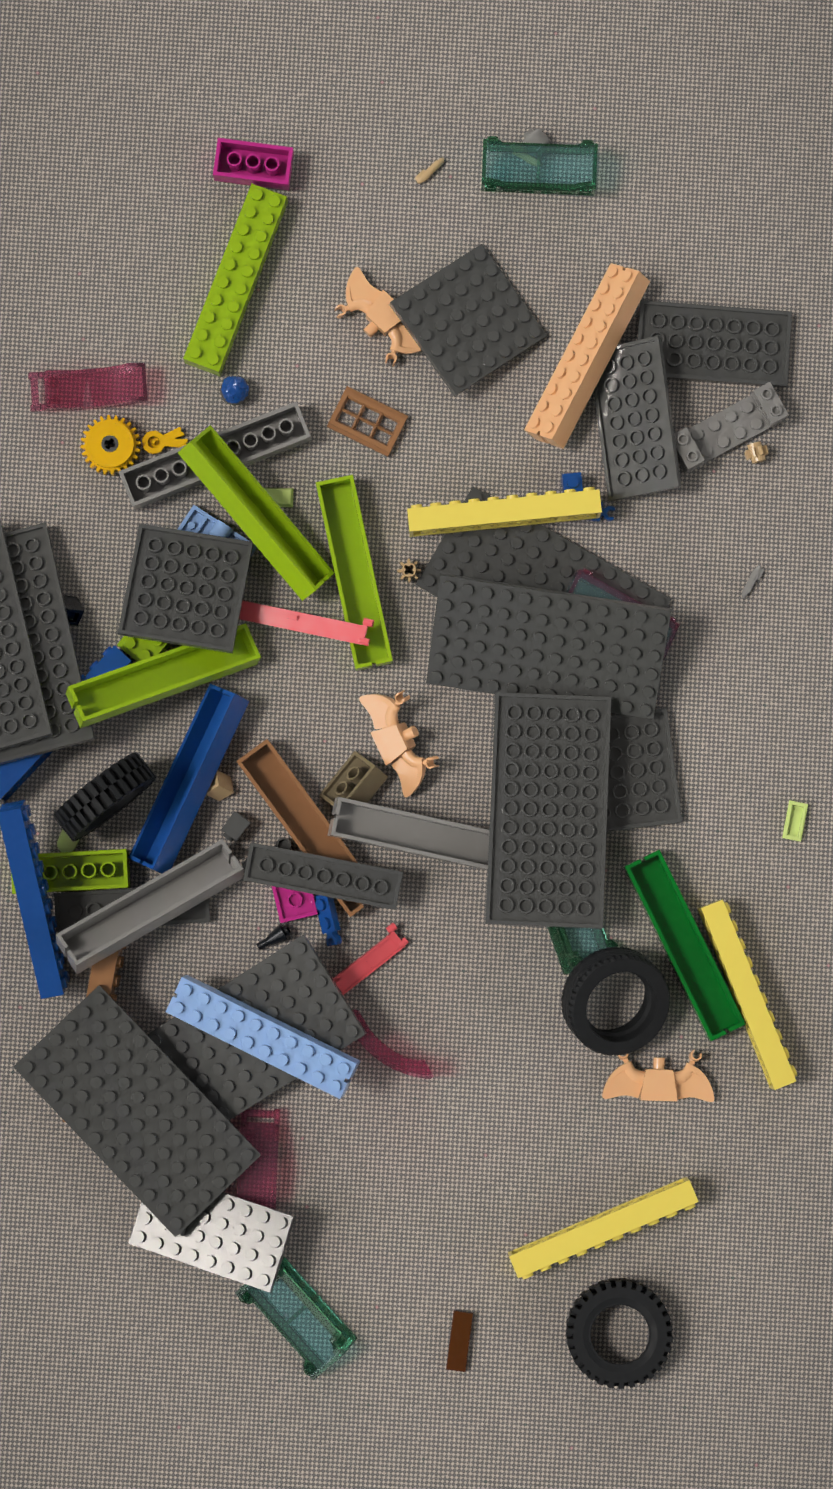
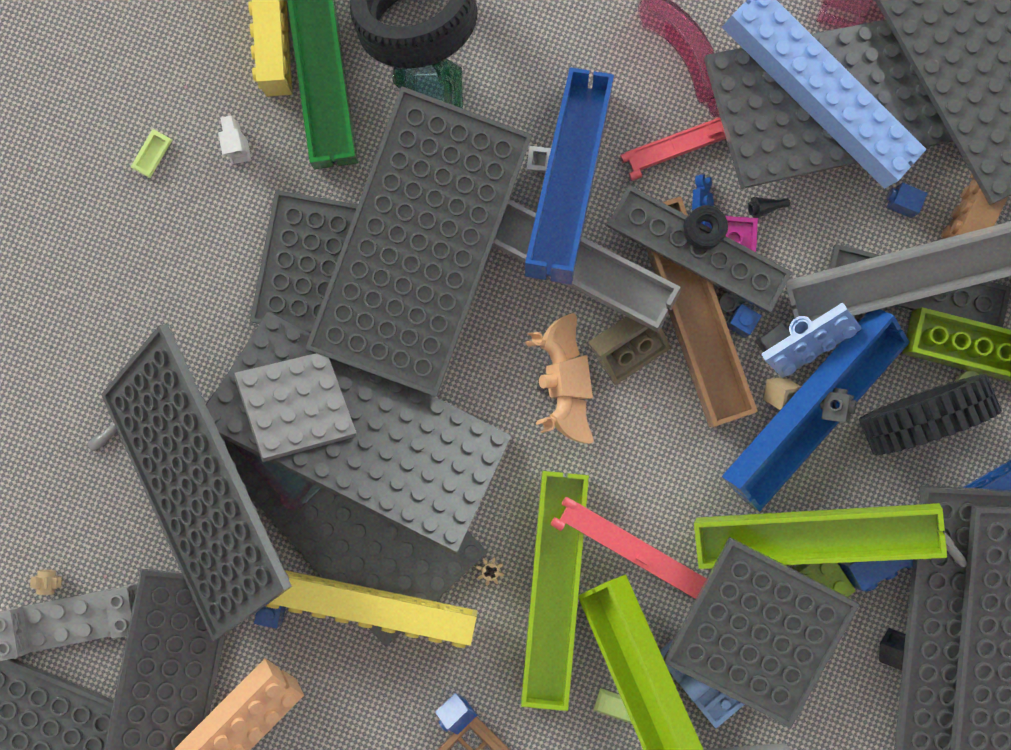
camera: 165 degrees left, 0 degrees up
none -> dark grey plate [101,324,292,641]
none -> white piece [218,116,251,164]
none -> light grey plate [234,353,357,462]
none -> brick [435,693,478,735]
none -> blue piece [525,67,614,285]
none -> white brick [527,146,551,173]
none -> black tyre [683,205,728,250]
none -> blue brick [726,304,762,338]
none -> light blue plate [762,303,862,378]
none -> dark grey brick [820,388,857,423]
none -> blue brick [886,182,927,218]
none -> light grey piece [944,533,967,567]

